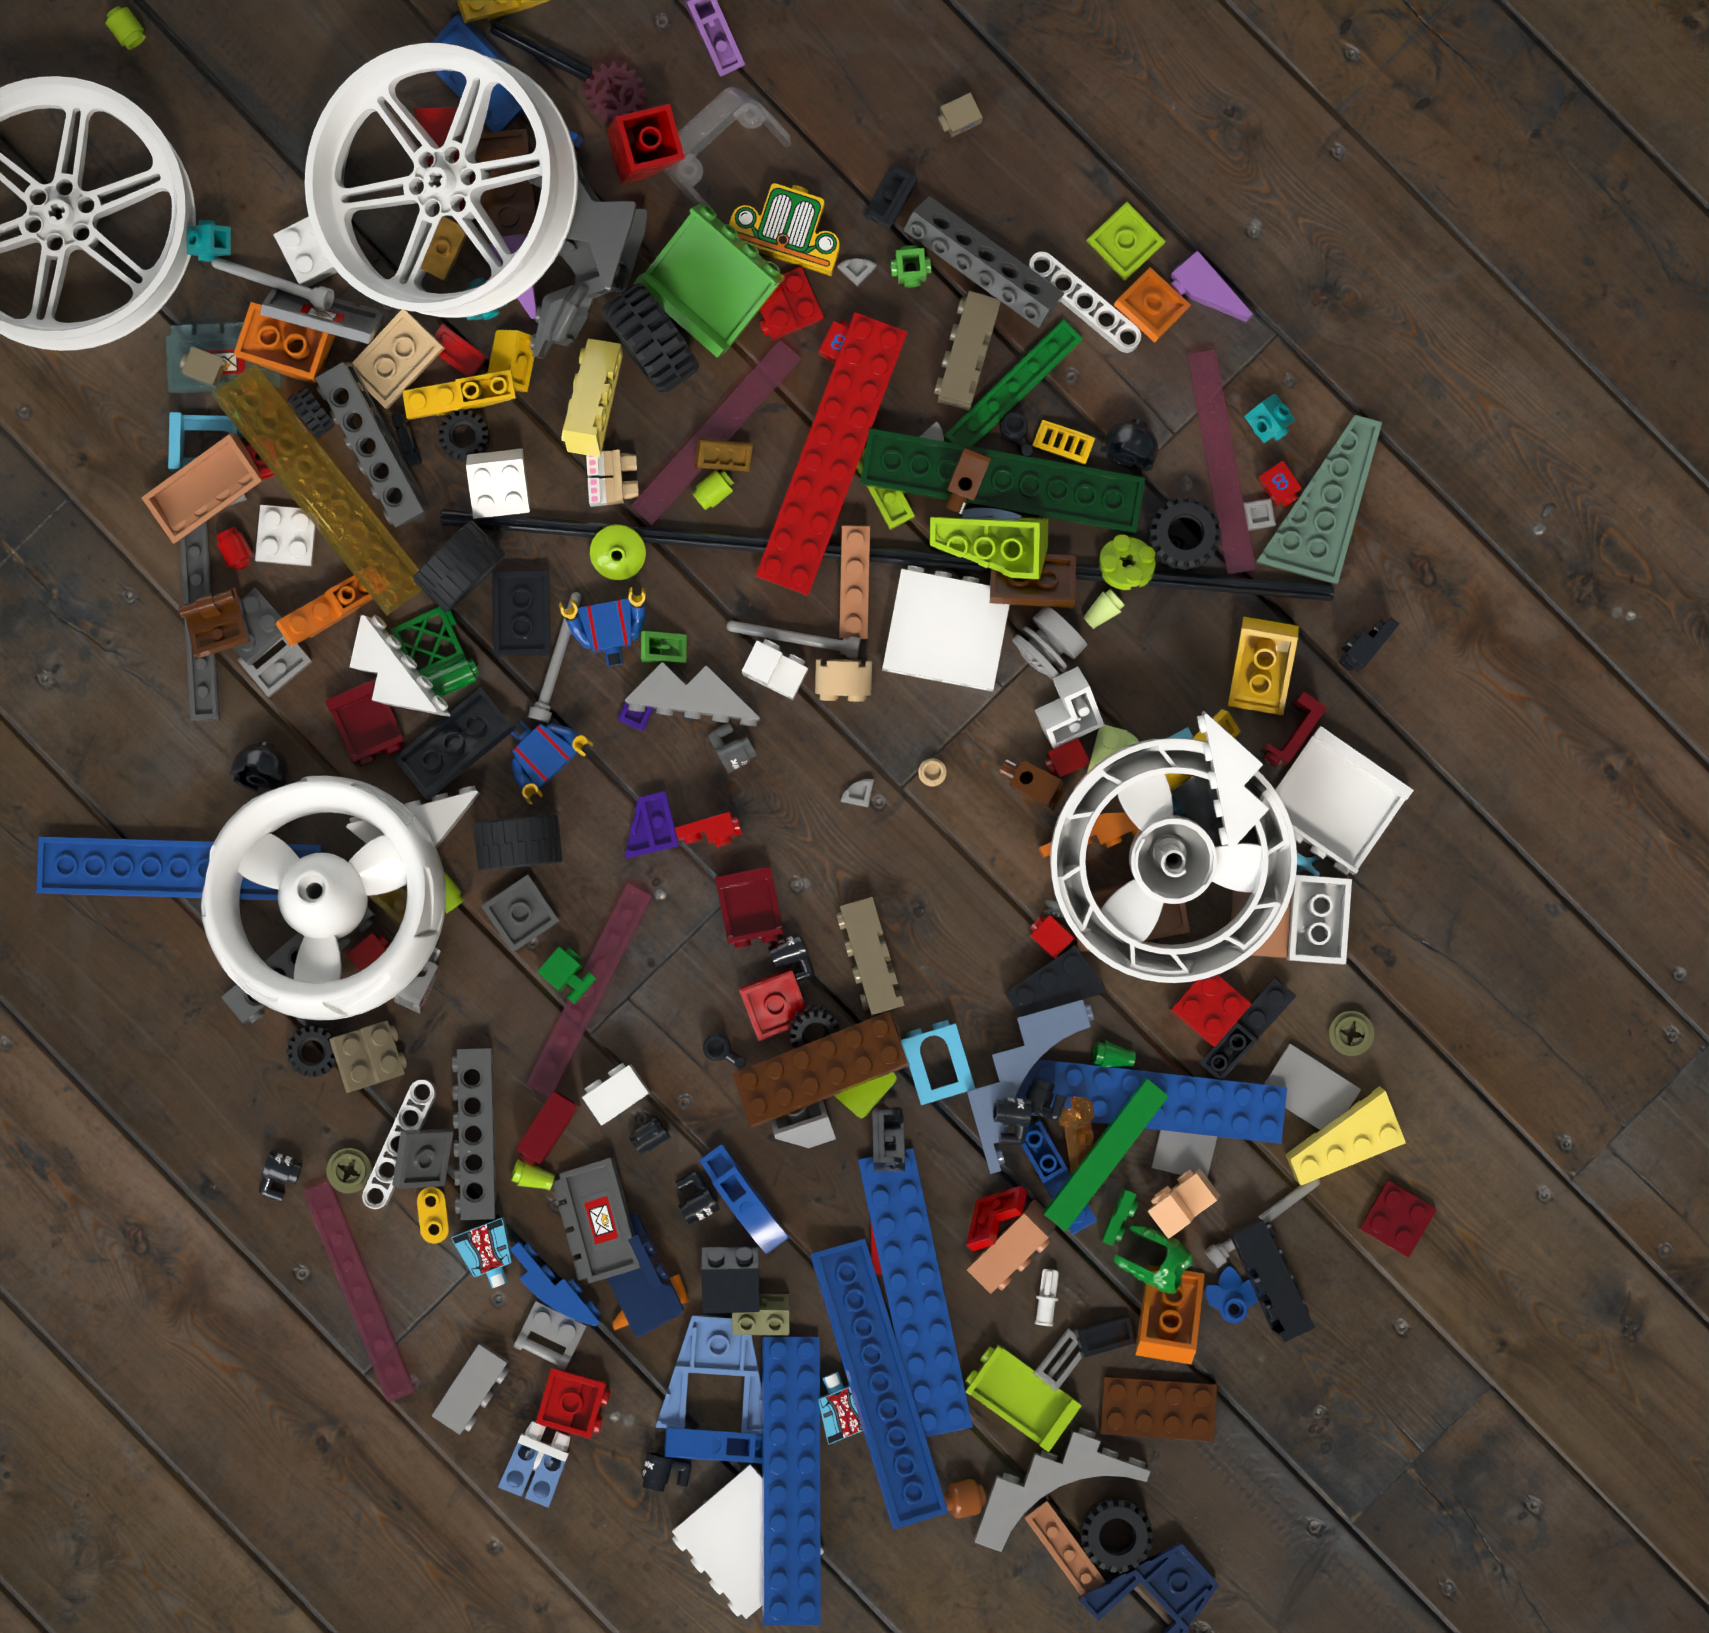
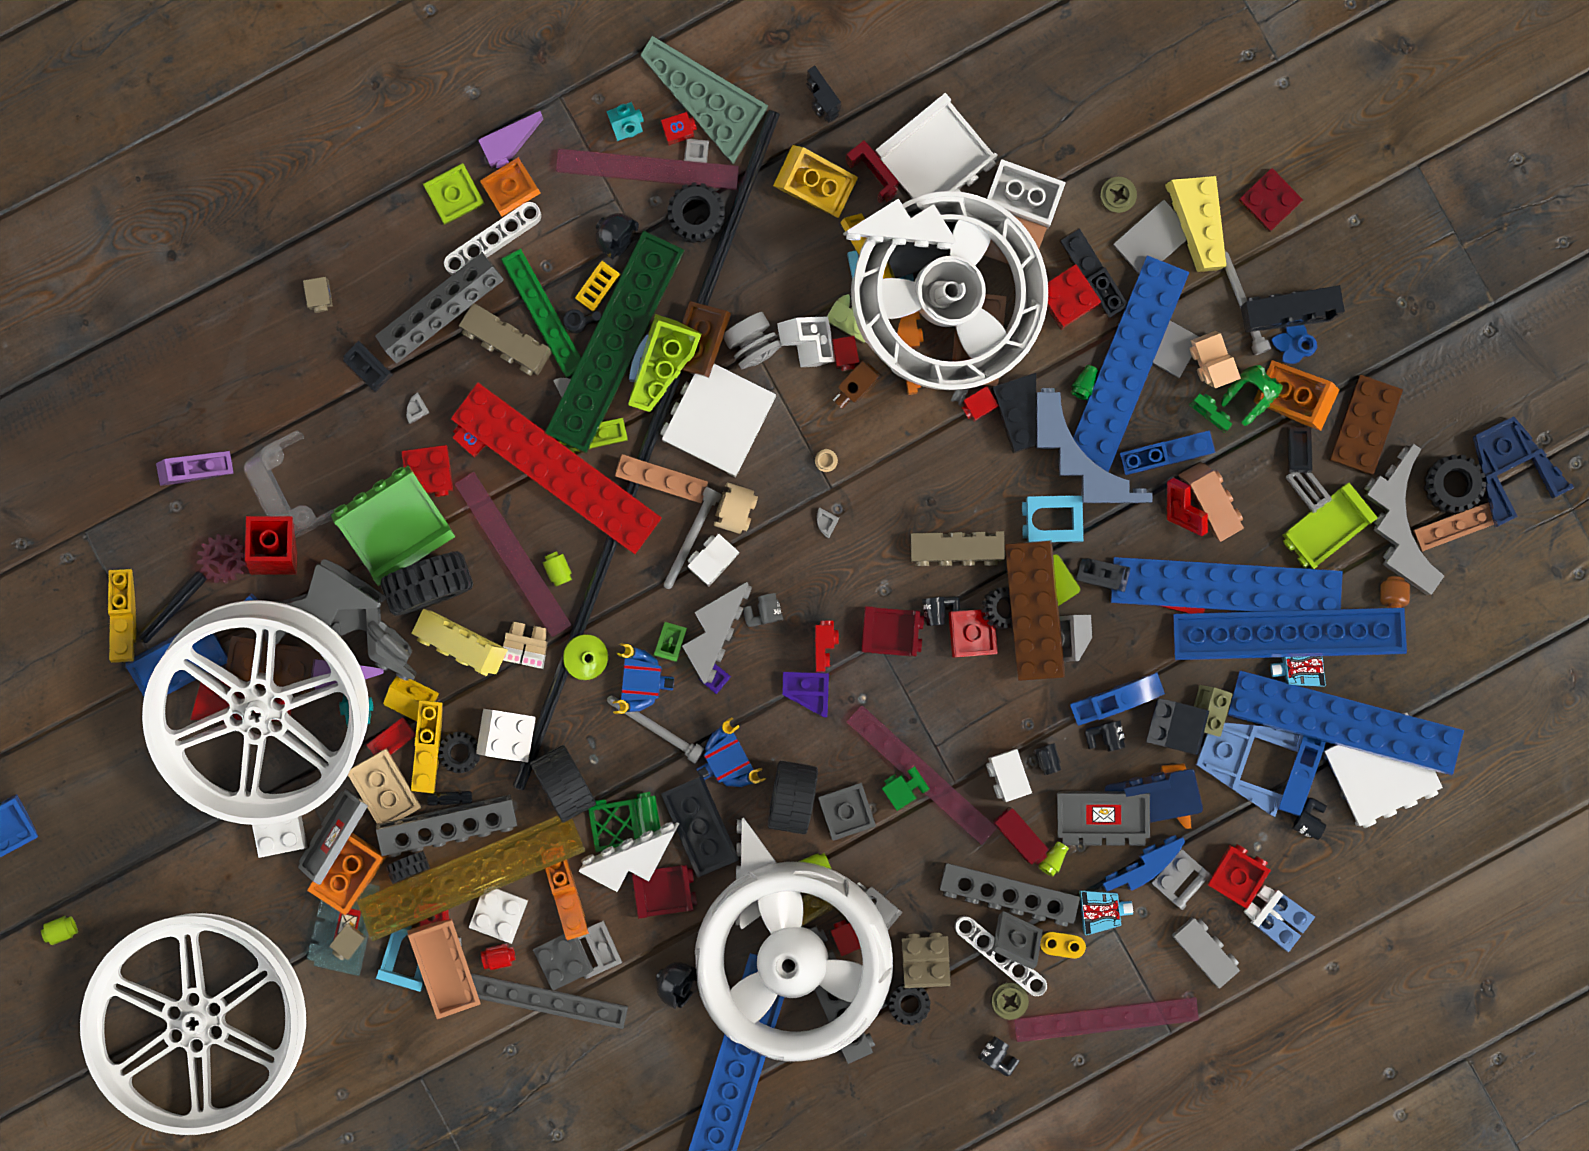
camera: 75 degrees left, 0 degrees up
reddish brown plate [178,588,250,659] -> none
teal brick [186,220,231,262] -> none
light grey piece [211,257,334,311] -> none
pearl gold plate [420,216,467,281] -> none
black plate [493,571,551,657] -> none
pearl gold plate [694,438,753,472] -> none
black piece [703,1034,746,1069] -> none
brick [729,183,840,276] -> none
bright green brick [891,245,931,288] -> none
reddish brown torso [946,447,991,514] -> none
black piece [993,1098,1032,1145] -> none
black piece [1025,1078,1067,1120] -> none
white axle [1035,1269,1059,1326] -> none
green tile [1042,1078,1169,1231] -> none
clear orange plate [1059,1097,1094,1175] -> none
yellowish green cone [1083,588,1125,629] -> none
lime plate [1099,535,1156,590] -> none
medium azure bar [1296,852,1320,877] -> none

